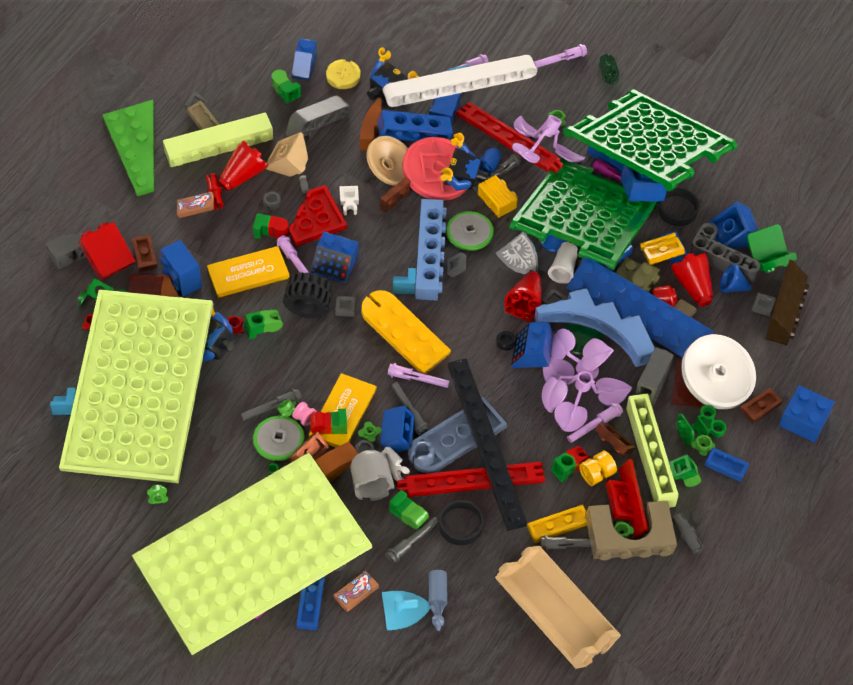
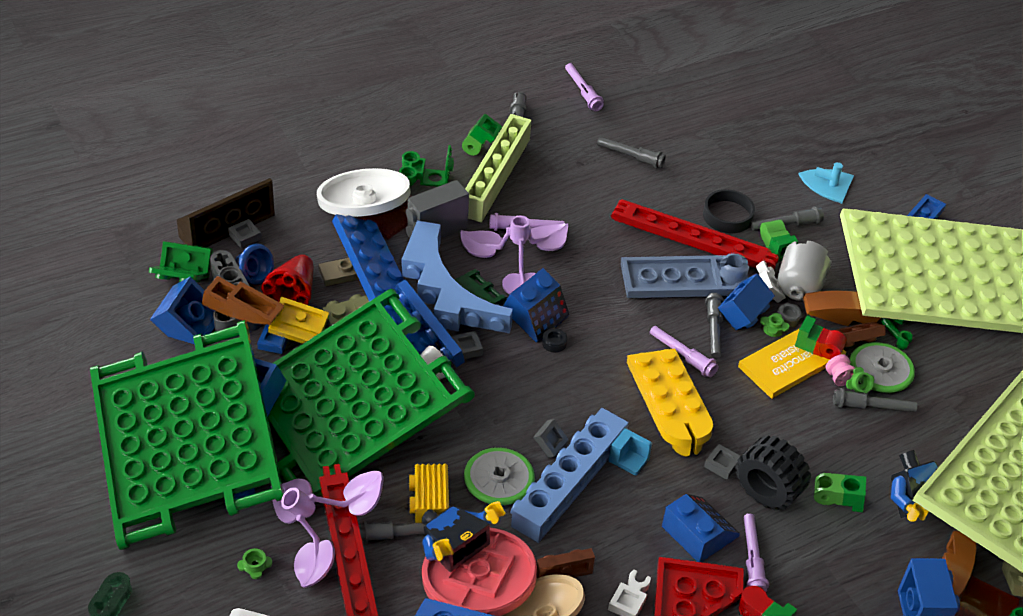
camera: 150 degrees left, 10 degrees down
yellow tile [207,246,289,298] -> none
red plate [227,316,244,334] -> none
tile [334,571,379,612] -> none
sand blue wheel [428,570,447,631] -> none
black plate [448,358,527,531] -> none
blue brick [479,147,502,174] -> none
tan panel [495,546,621,669] -> none
shield [496,232,538,275] -> none
red cone [504,271,542,322] -> none
yellow tile [527,505,587,543] -> none
lavender plant [542,329,614,413] -> none
green leg [551,446,591,483] -> none
yellow wheel [579,451,617,486] -> none
dark tan arch [585,501,677,560] -> none
copper plate [595,423,636,455] -> none
red bracket [606,459,648,539] -> none
bright green plate [614,521,634,539] -> none
red head [652,285,678,307] -> none
bright green plate [691,435,715,456] -> none
blue plate [704,448,750,482] -> none
copper plate [740,388,783,424] -> none
blue brick [779,385,835,443] -> none
none -> dark orange slope [202,276,284,325]
none -> blue plate [397,279,465,368]
none -> lavender pin [565,63,604,111]

